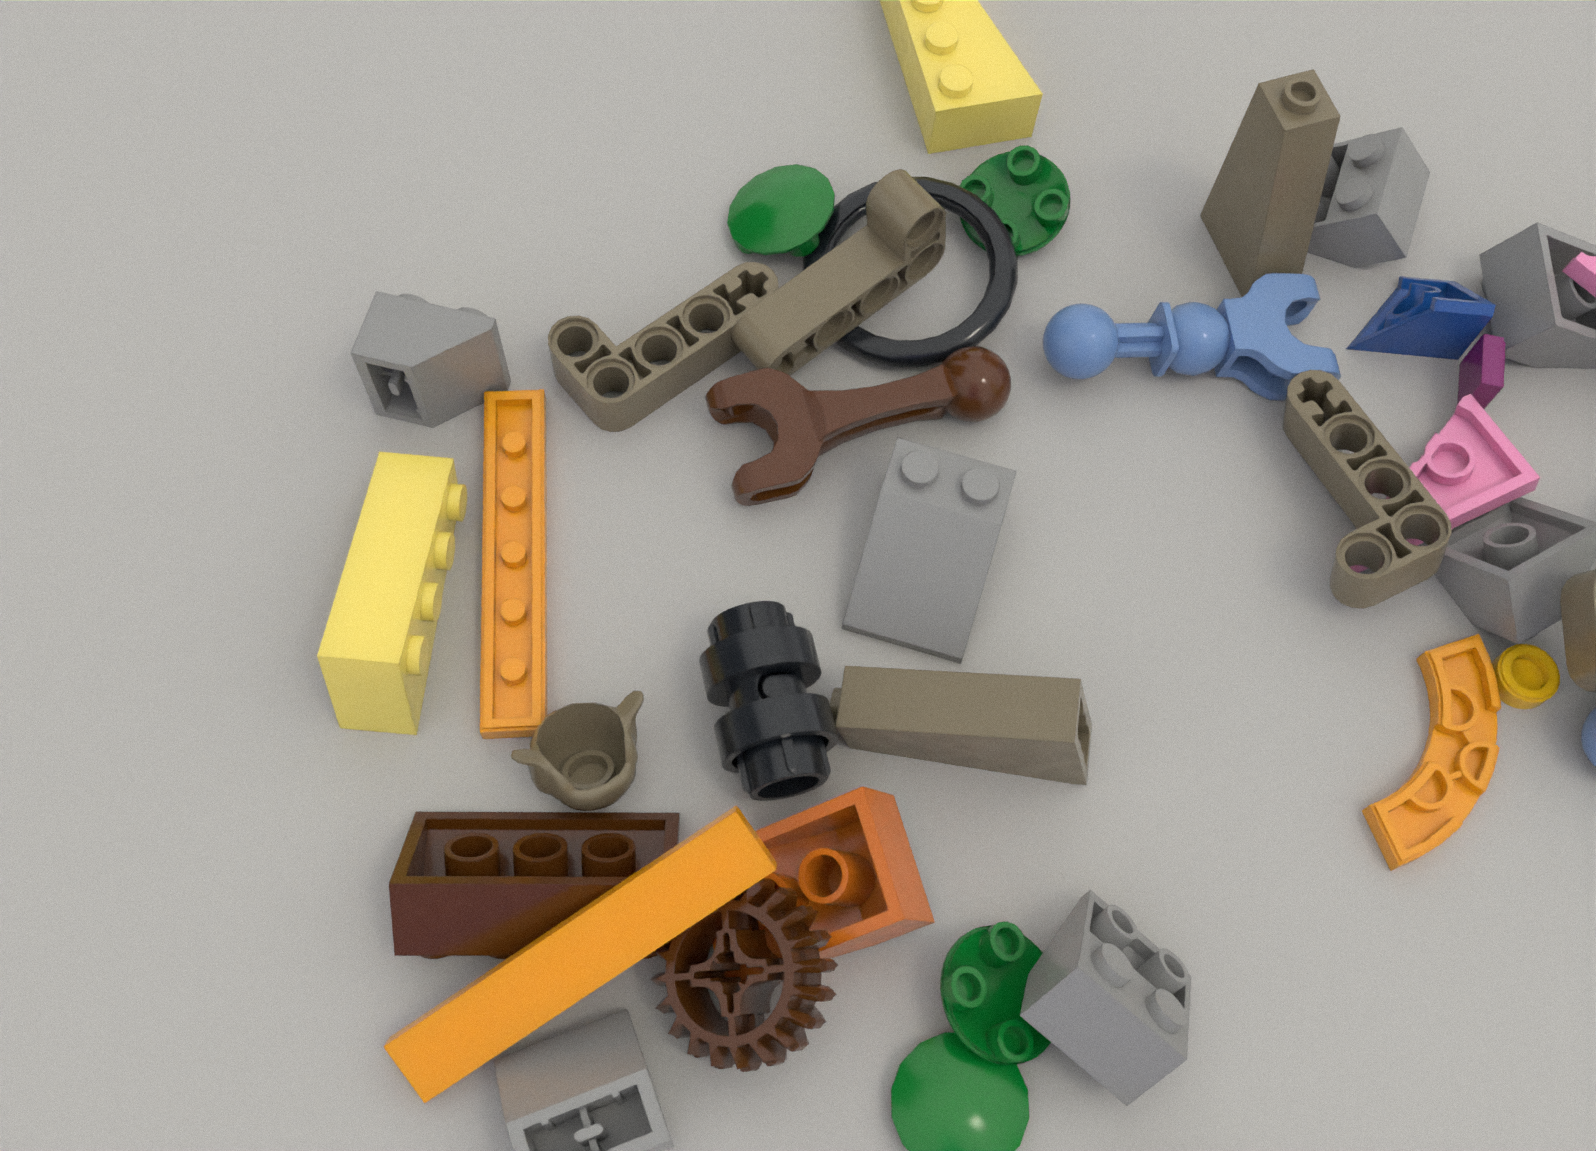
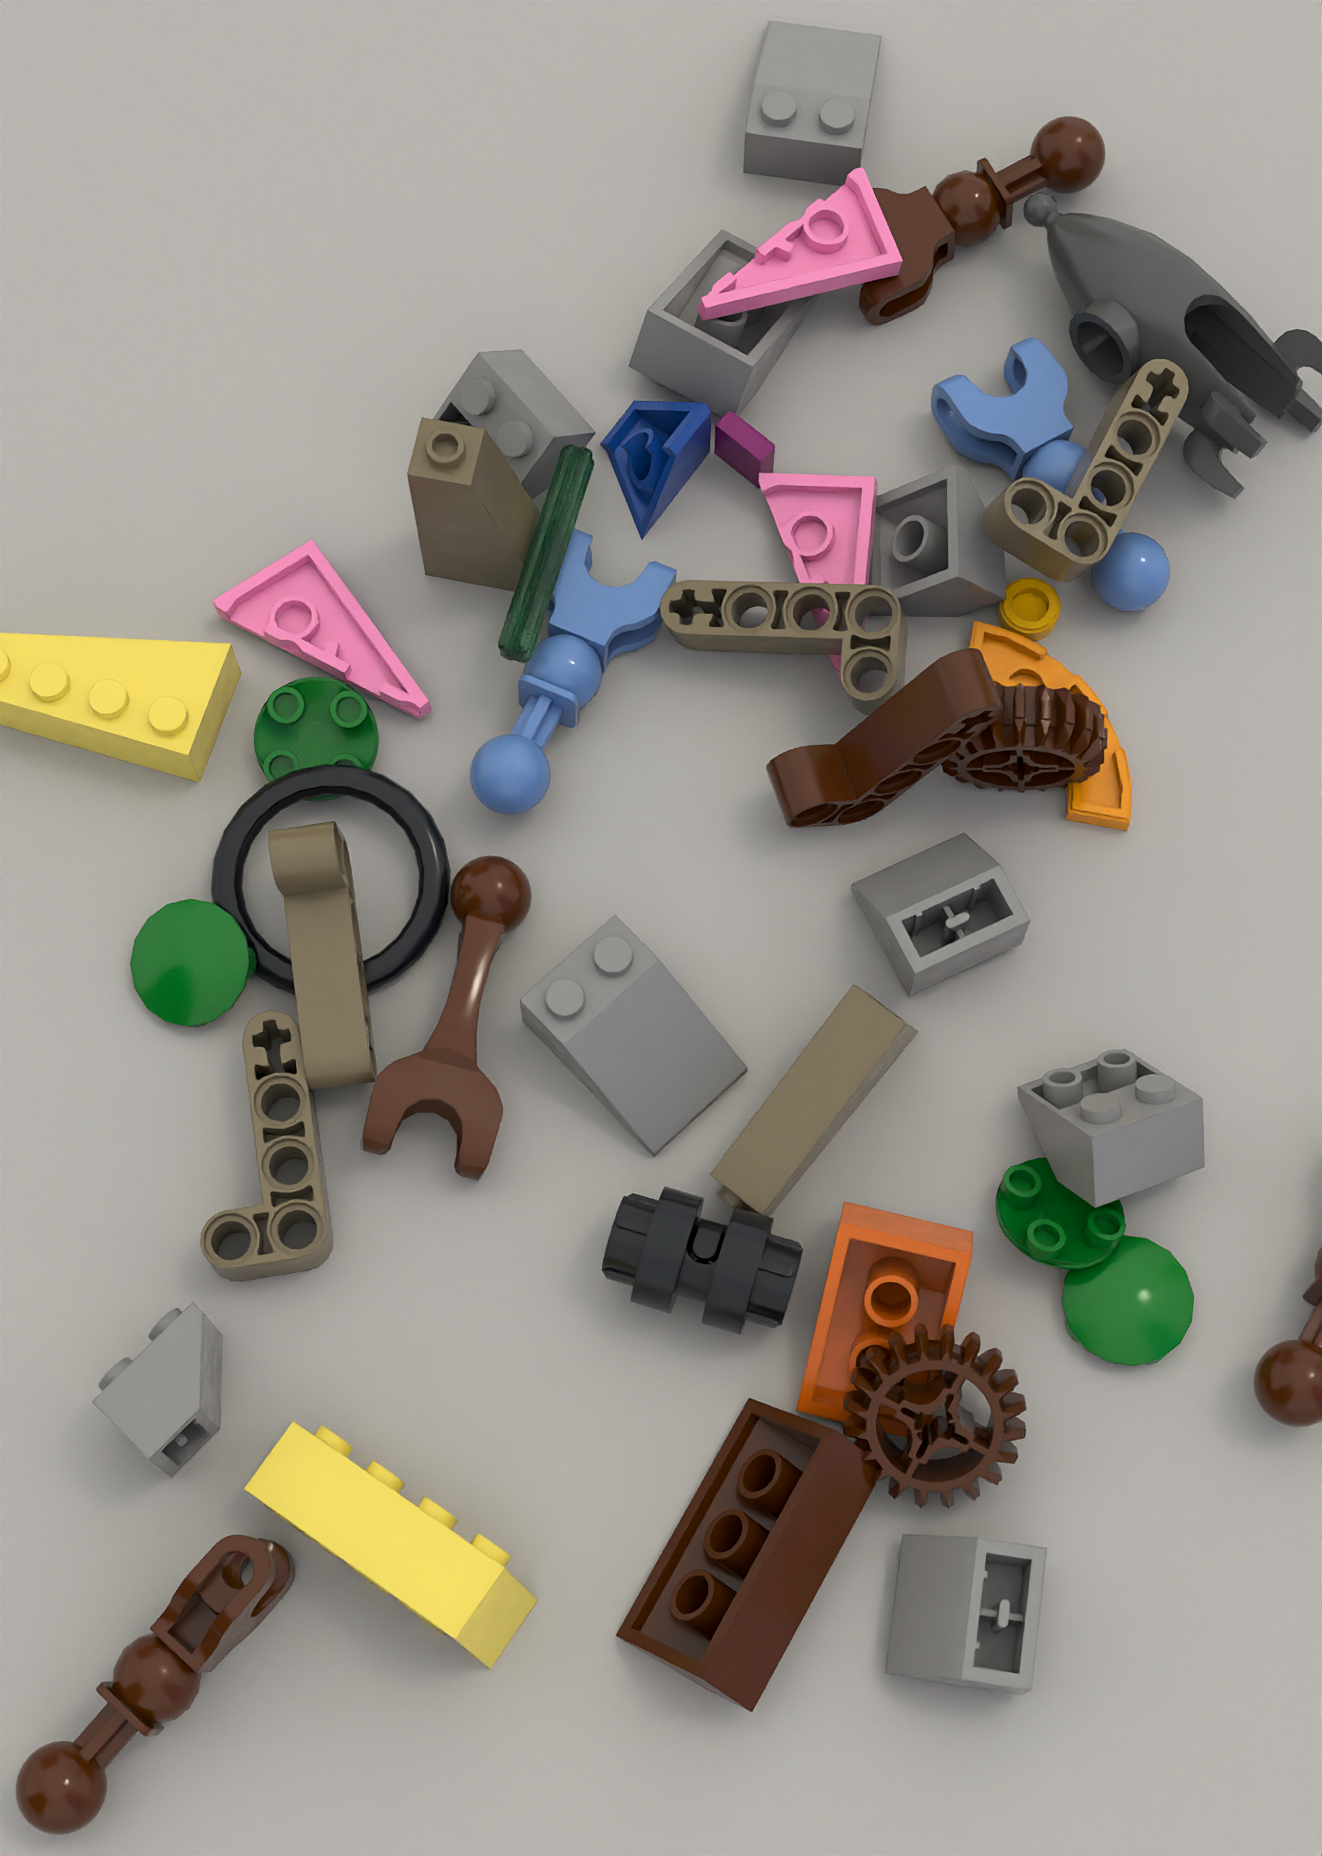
camera: 55 degrees left, 5 degrees up
light orange tile [383,805,777,1103] -> none
light orange tile [480,389,547,739] -> none
dark tan hair [511,690,644,811] -> none
none -> reddish brown piece [15,1534,295,1835]
none -> bright pink wing [212,539,432,719]
none -> clear green axle [497,444,595,663]
none -> reddish brown beam [766,648,1005,828]
none -> light grey slope [851,833,1031,997]
none -> reddish brown gear [940,683,1108,793]

